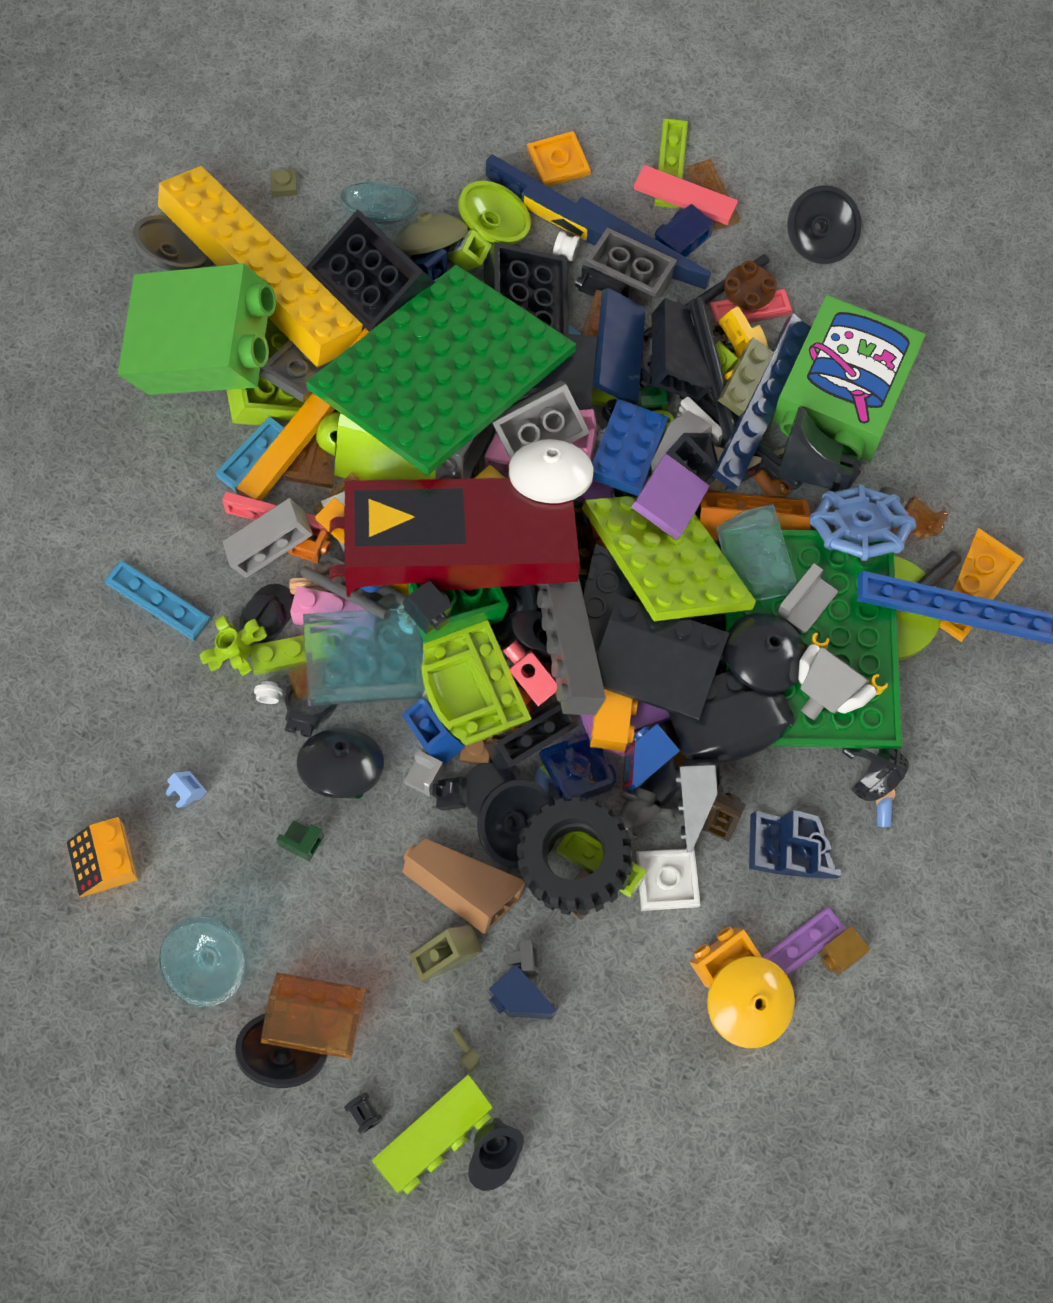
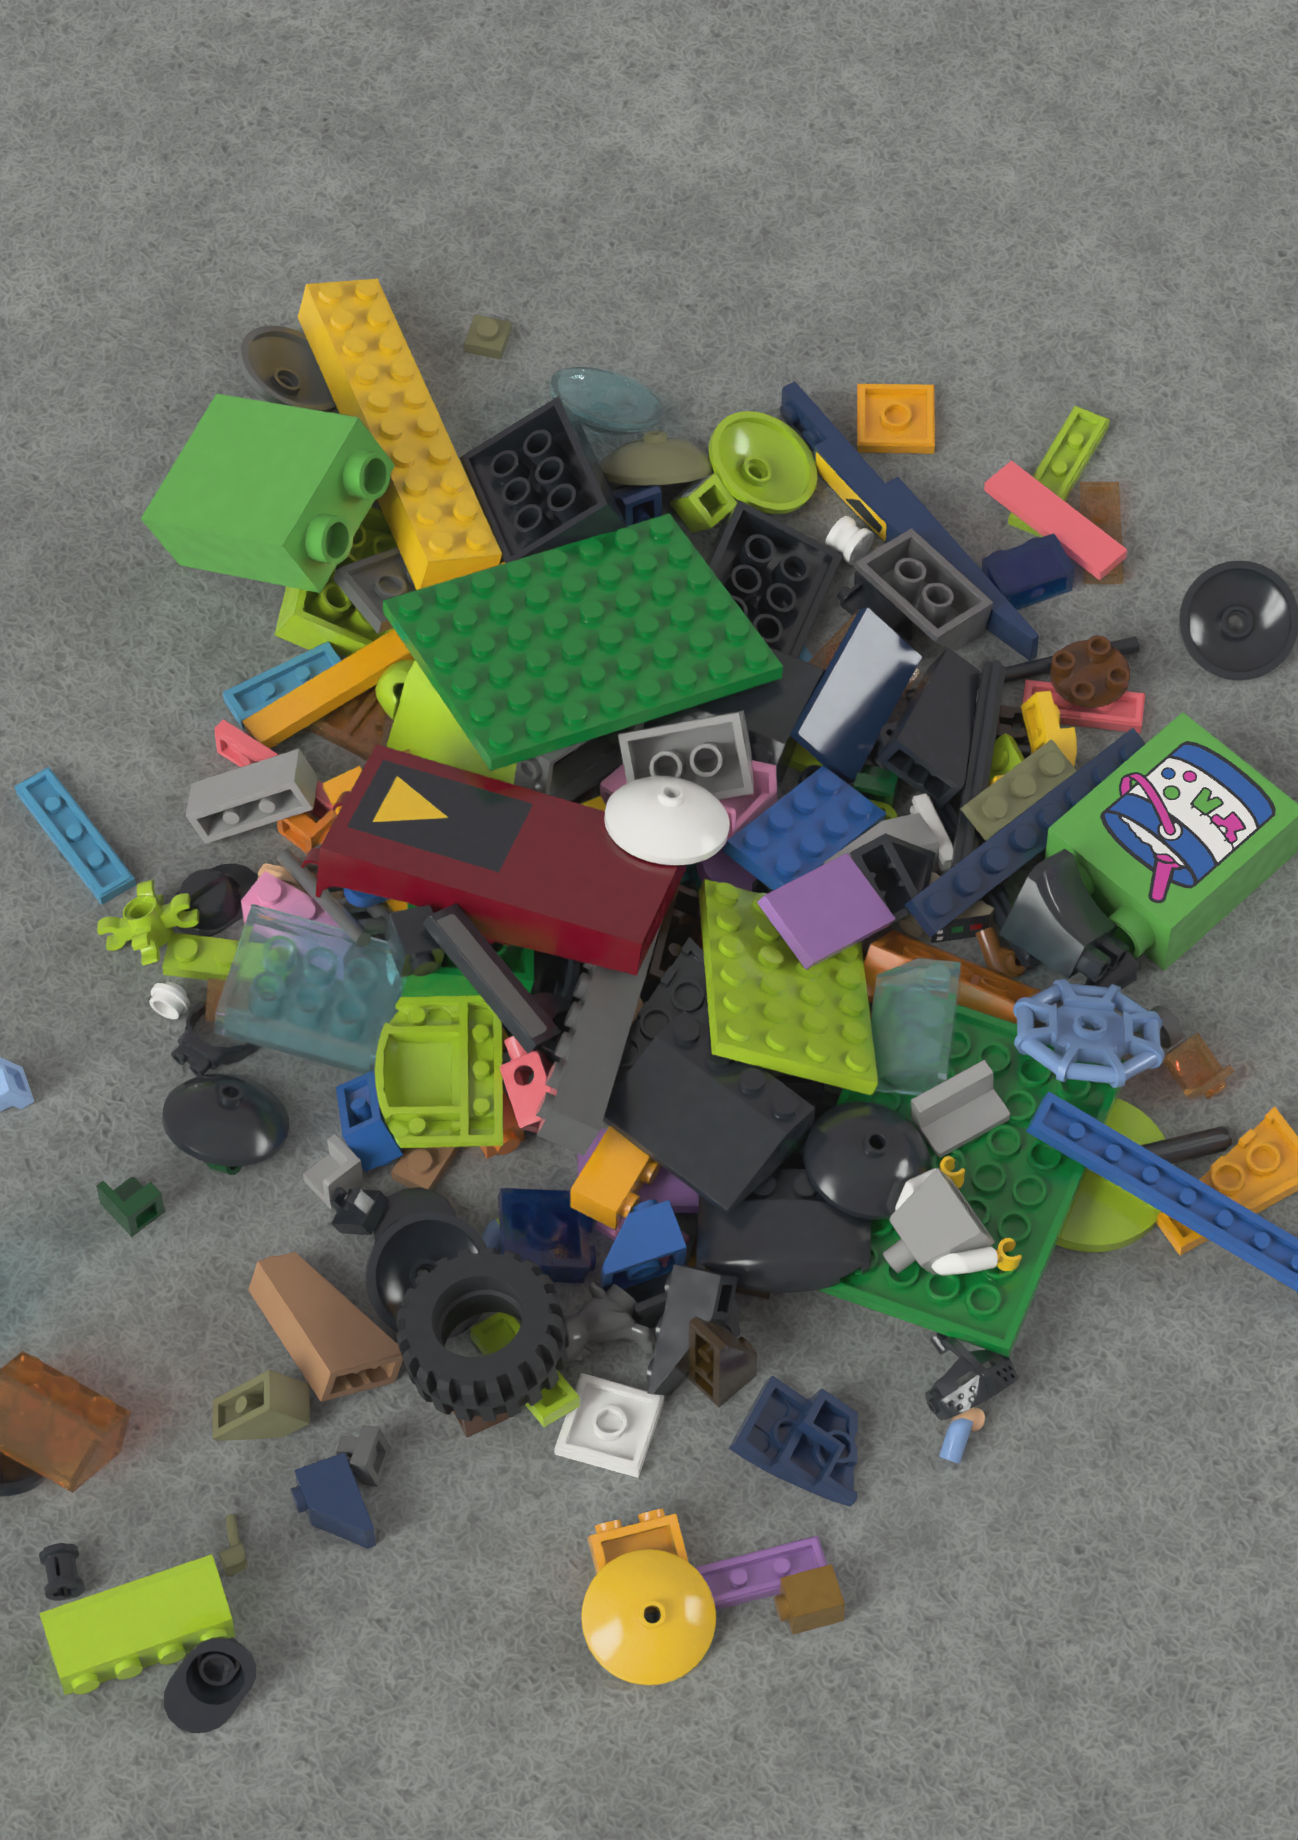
camera: 25 degrees right, 10 degrees down
black brick [484,702,579,770] -> none
none -> tile [423,903,561,1054]

